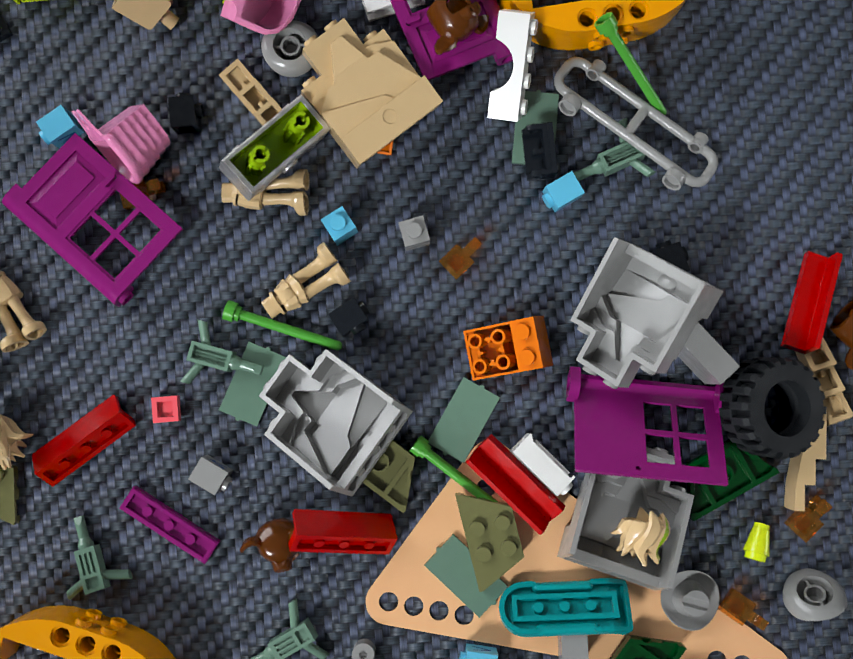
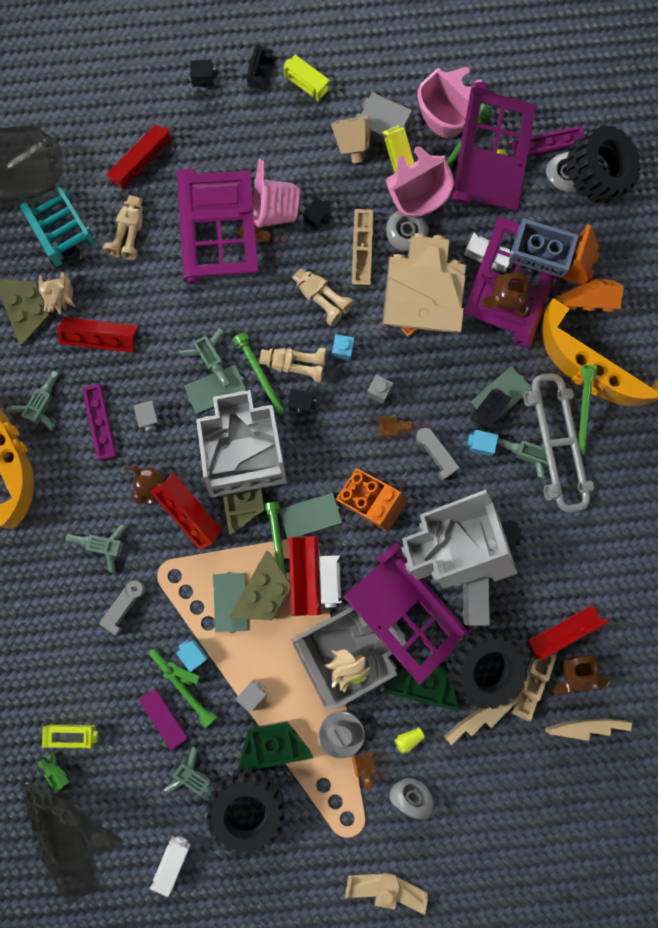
camera: 45 degrees right, 5 degrees down
medium azure brick [36,105,85,149] -> none
coral plate [151,395,181,423] -> none
lime piece [219,95,330,201] -> none
white arch [487,9,538,122] -> none
teal piece [499,578,633,637] -> none
clear orange plate [784,495,832,543] -> none
none -> light grey leg [415,428,459,481]

